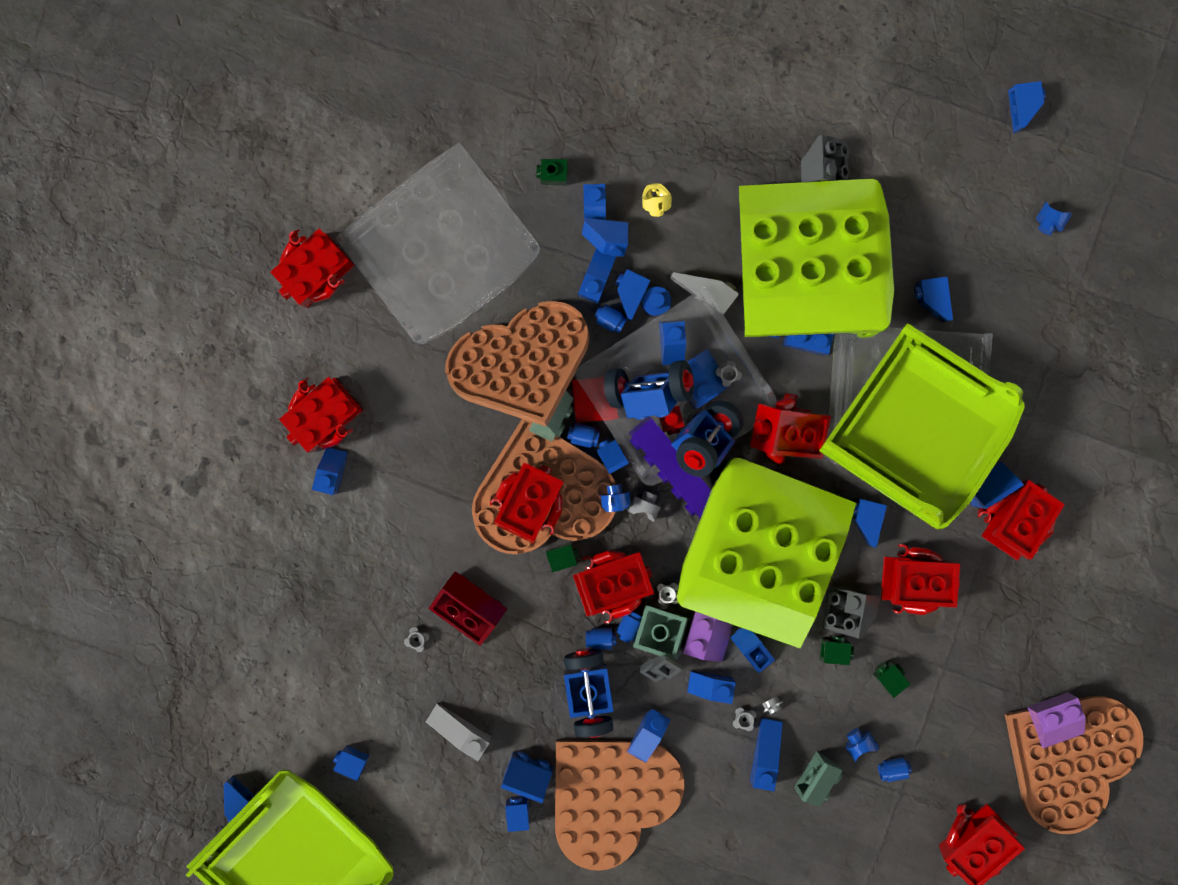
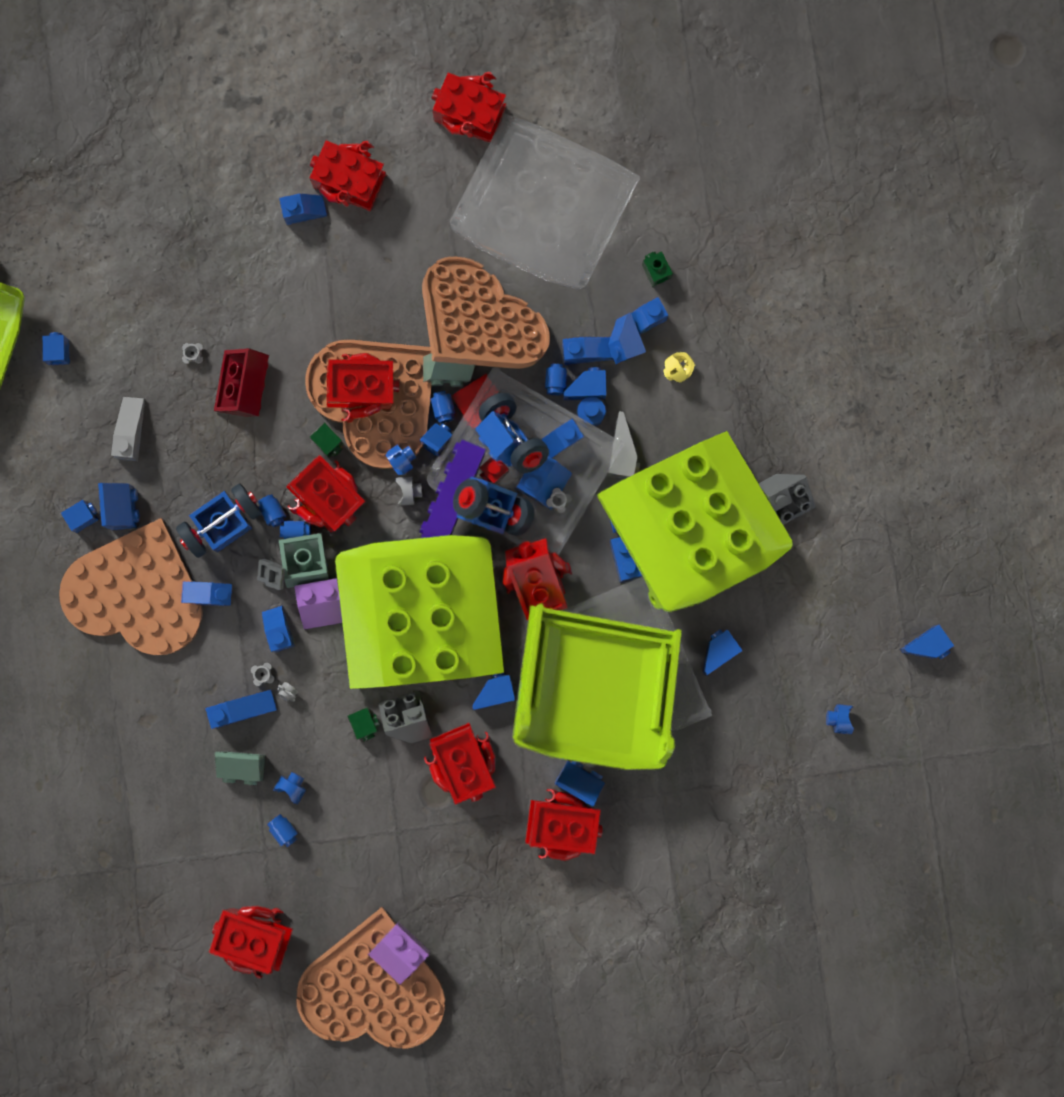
camera: 65 degrees right, 5 degrees down
white plate [657,583,678,605] -> none
blue slope [730,628,775,673] -> none
dark green brick [873,661,911,698] -> none

